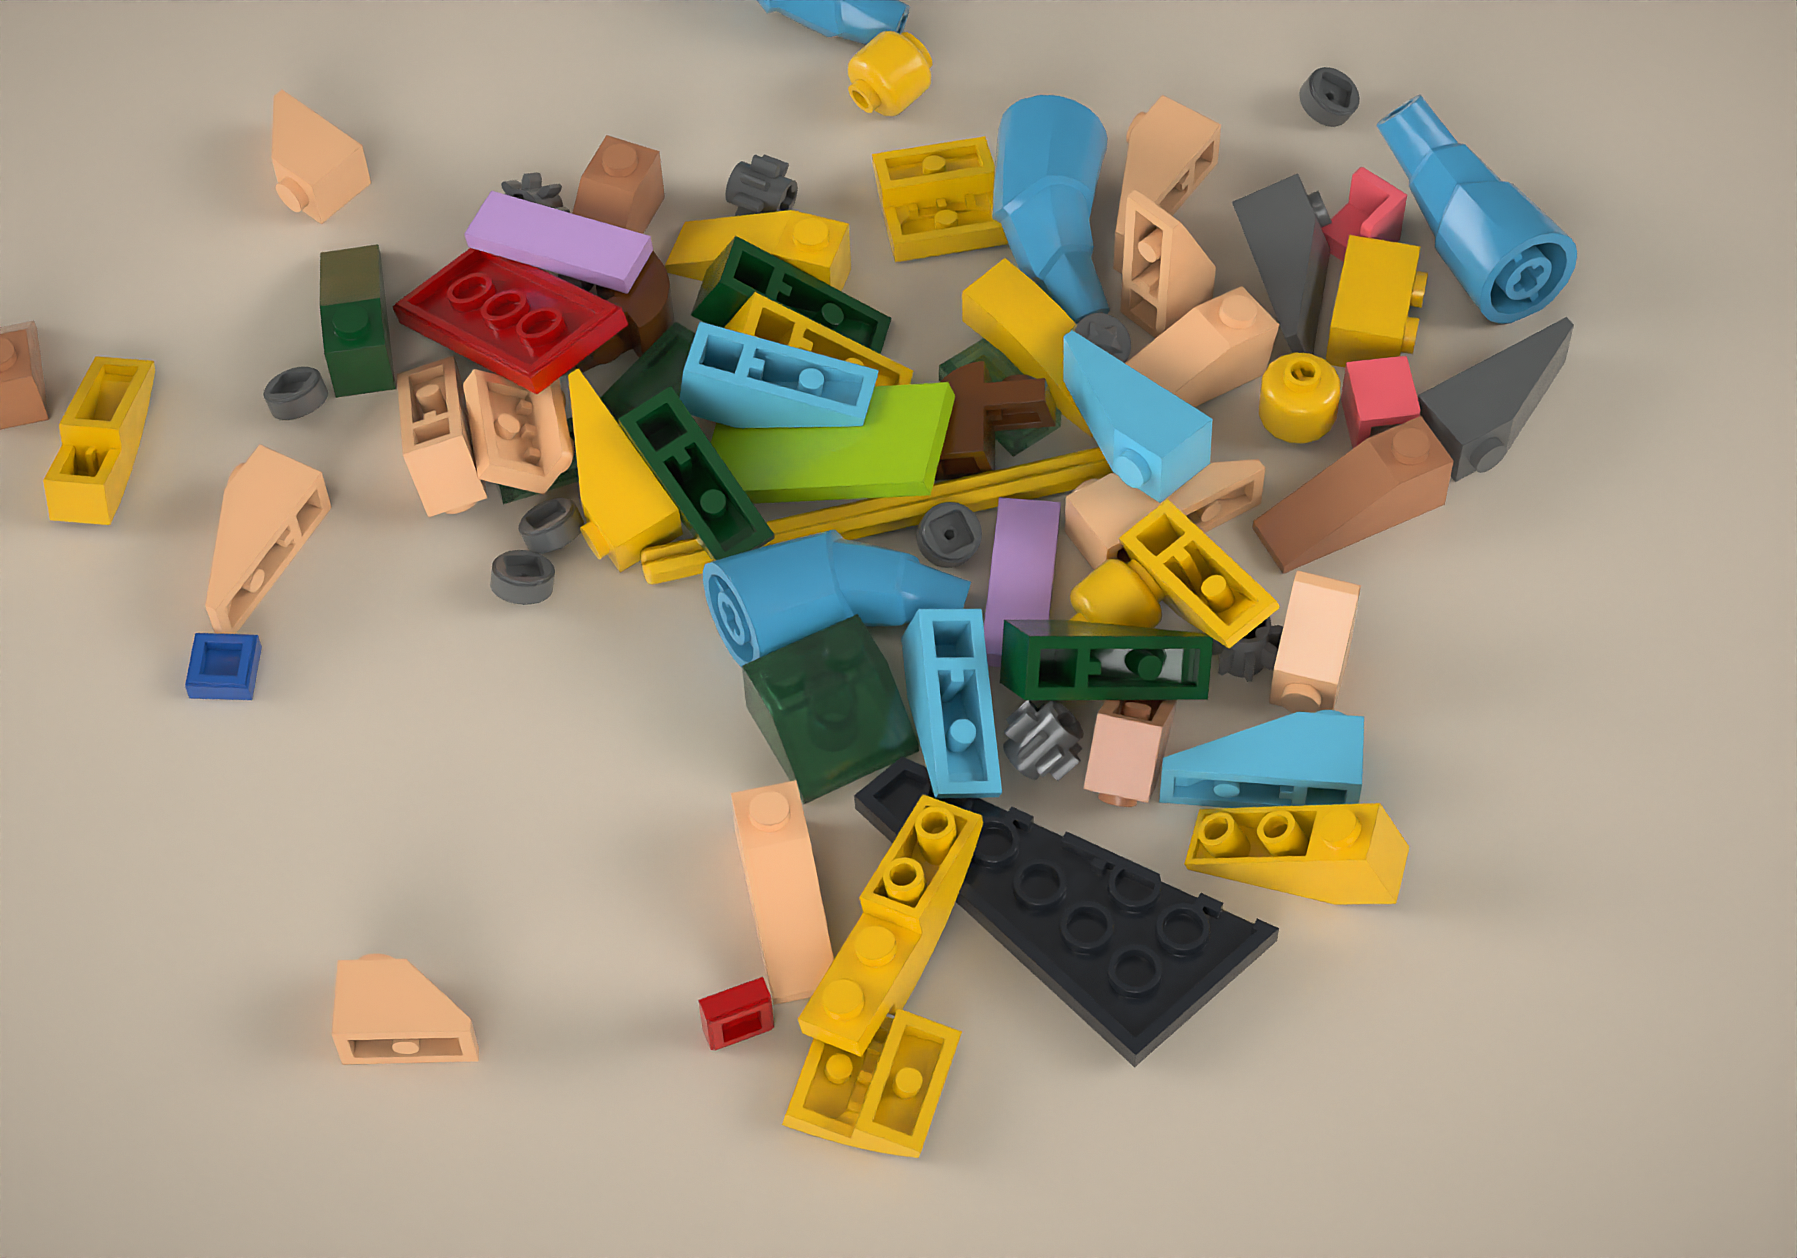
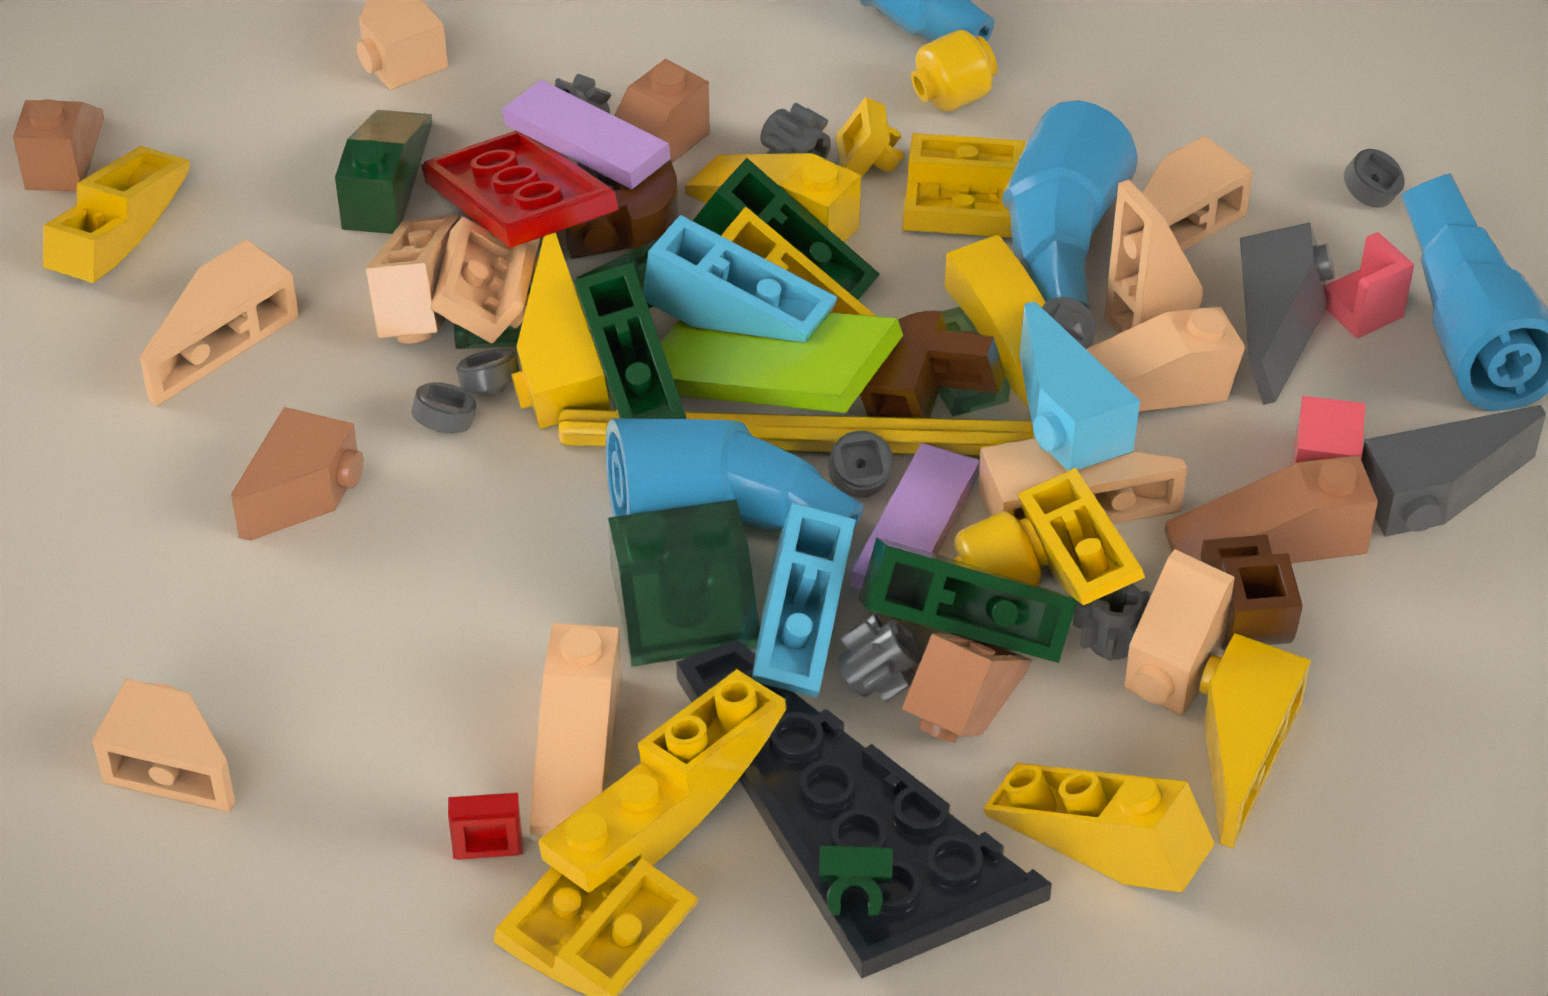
camera: 15 degrees right, 10 degrees down
blue tile [185,633,262,700] -> none
dark grey tile [263,367,328,420] -> none
medium azure slope [1159,710,1364,808] -> none
yellow head [1258,352,1341,444] -> none
yellow brick [1325,235,1428,368] -> none
none -> nougat slope [231,407,364,540]
none -> dark green tile [819,846,893,917]
none -> yellow tile [836,97,904,178]
none -> yellow slope [1199,633,1311,848]
none -> reddish brown brick [1200,535,1303,649]

